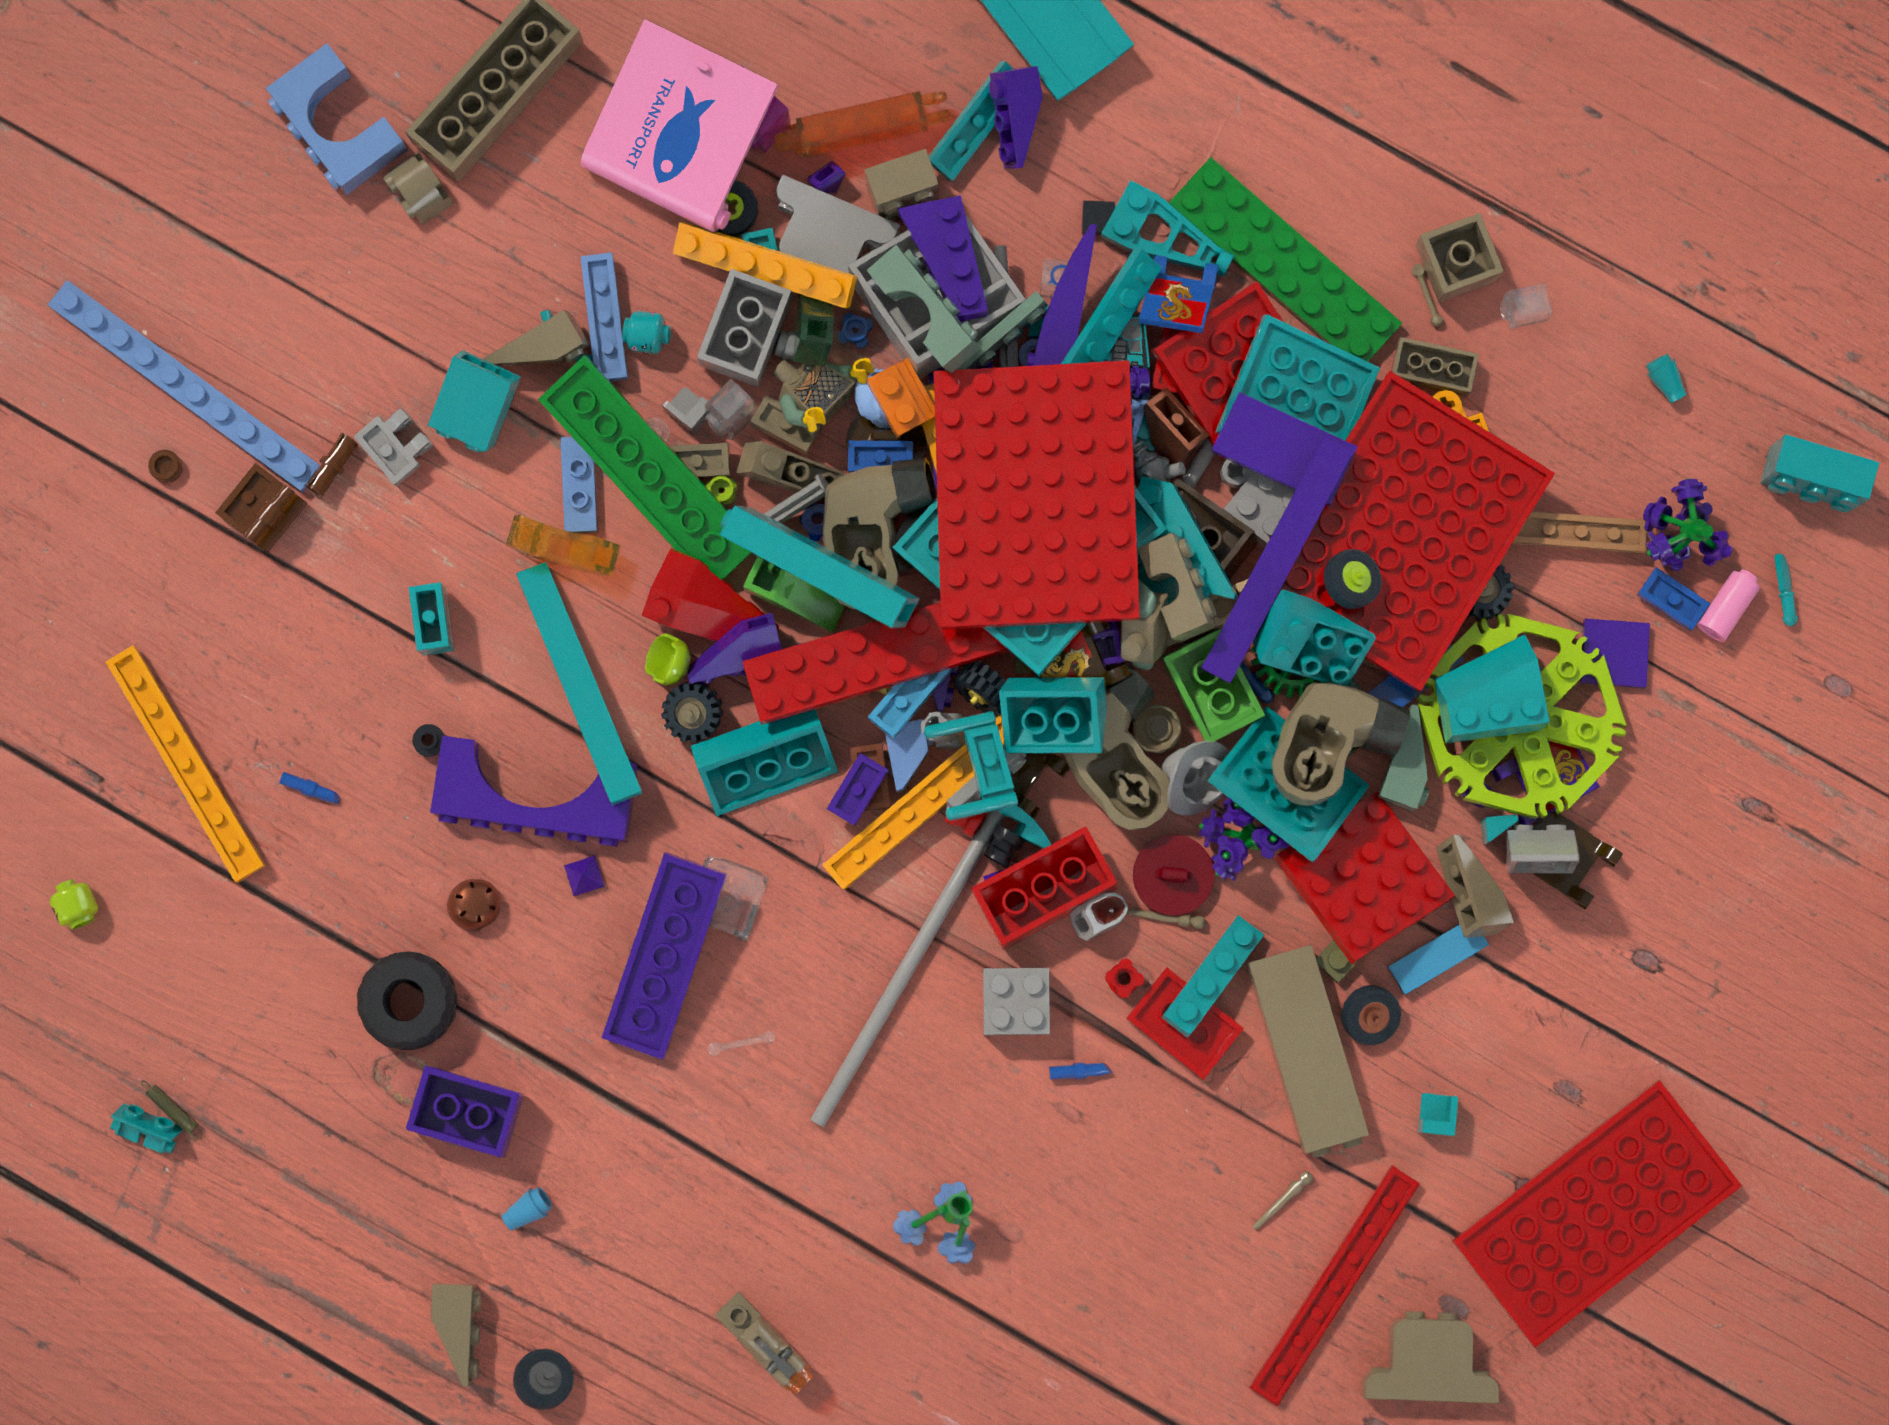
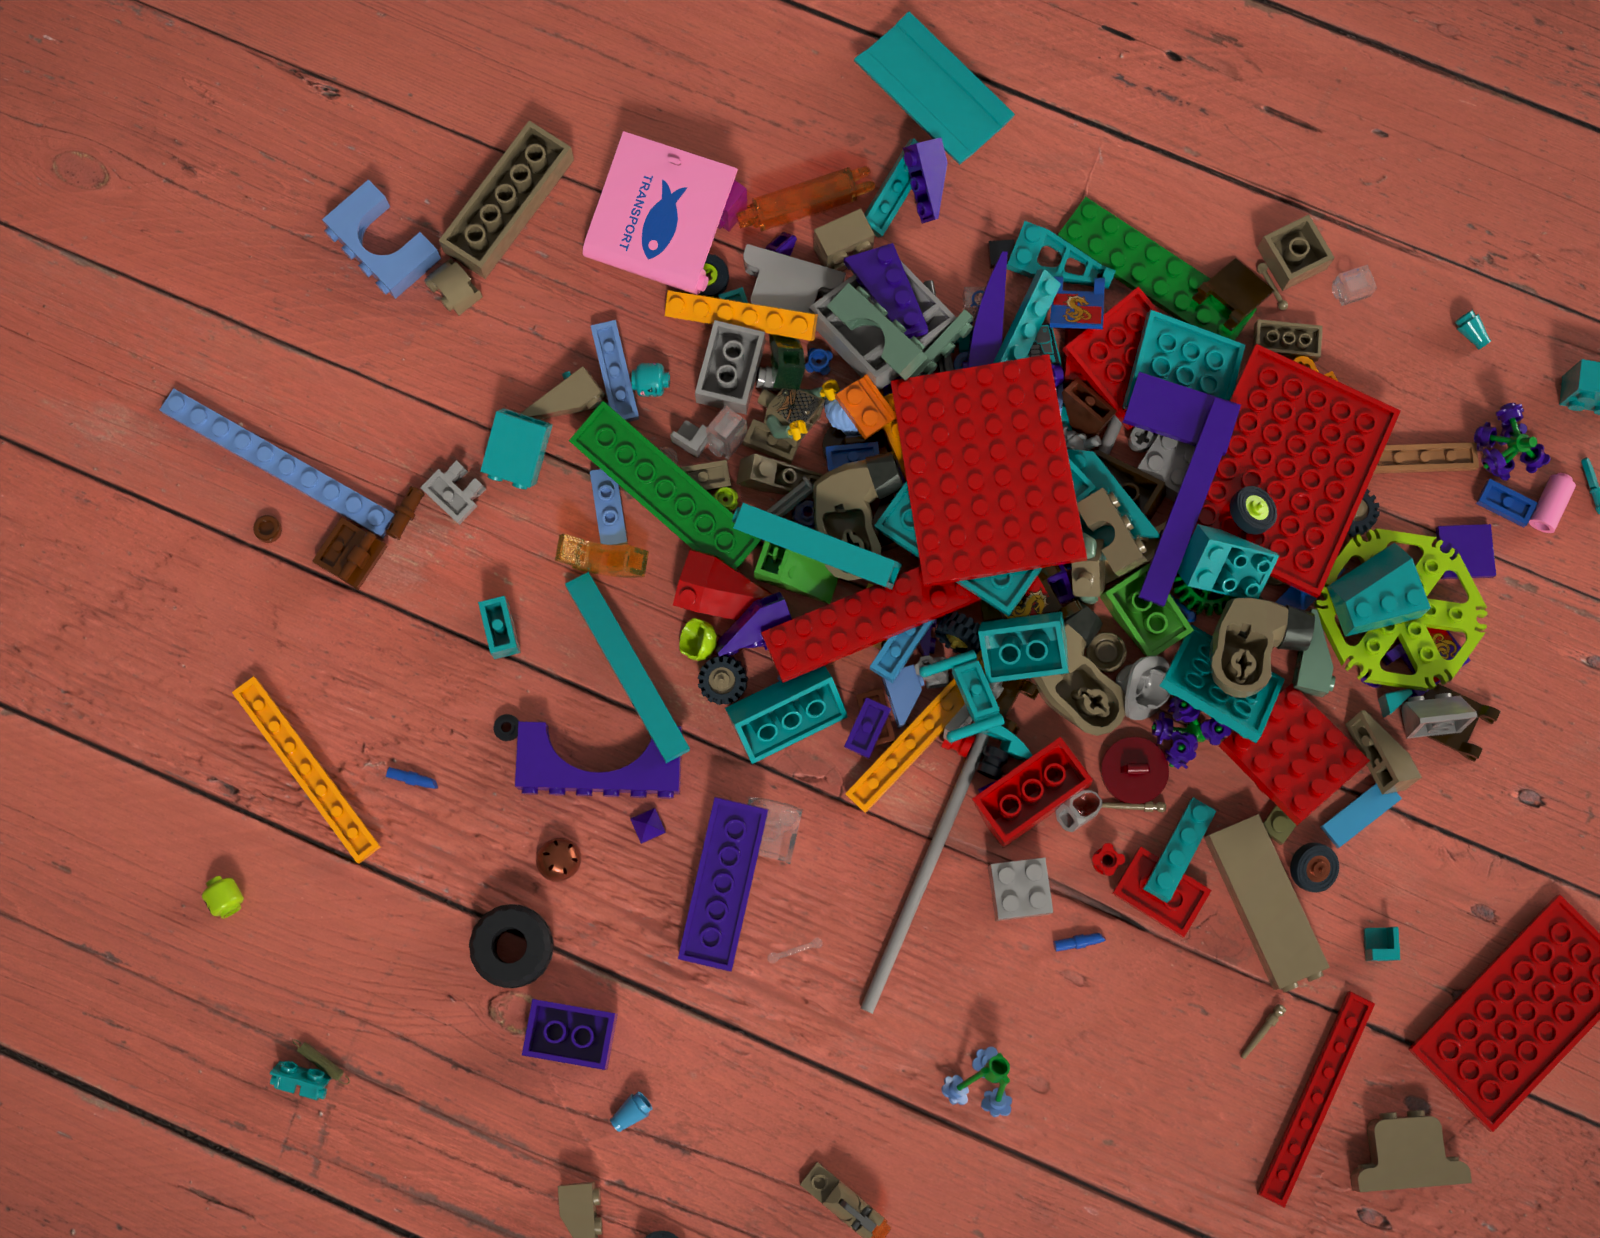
camera: 10 degrees left, 5 degrees down
none -> dark brown flag [1192,258,1274,331]

